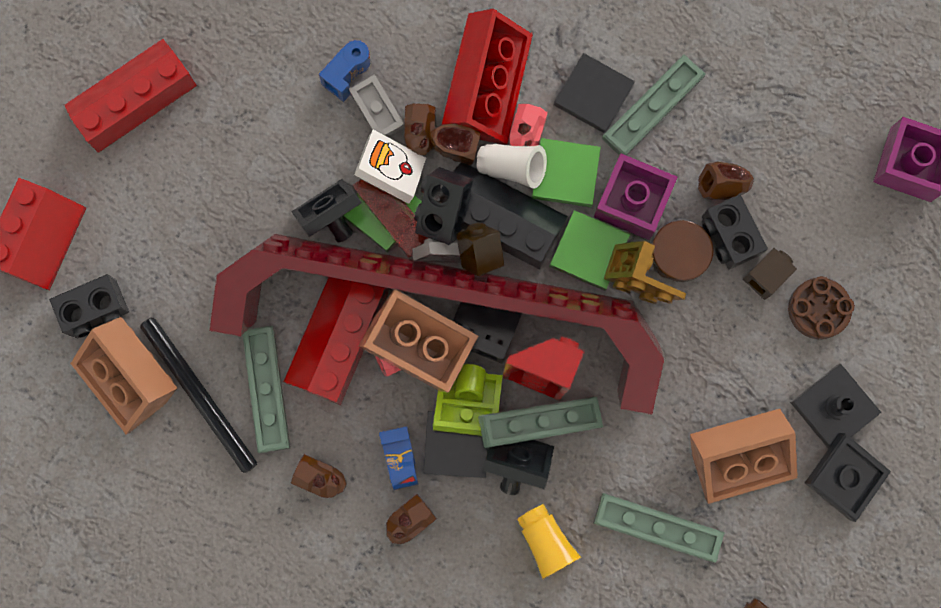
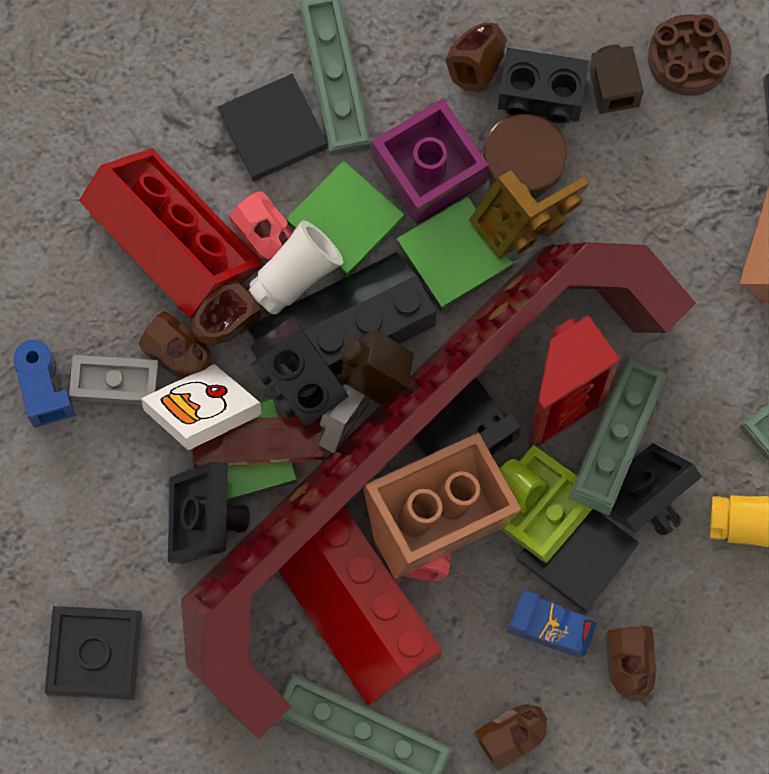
camera: 55 degrees left, 5 degrees down
none -> black tile [45,606,142,700]

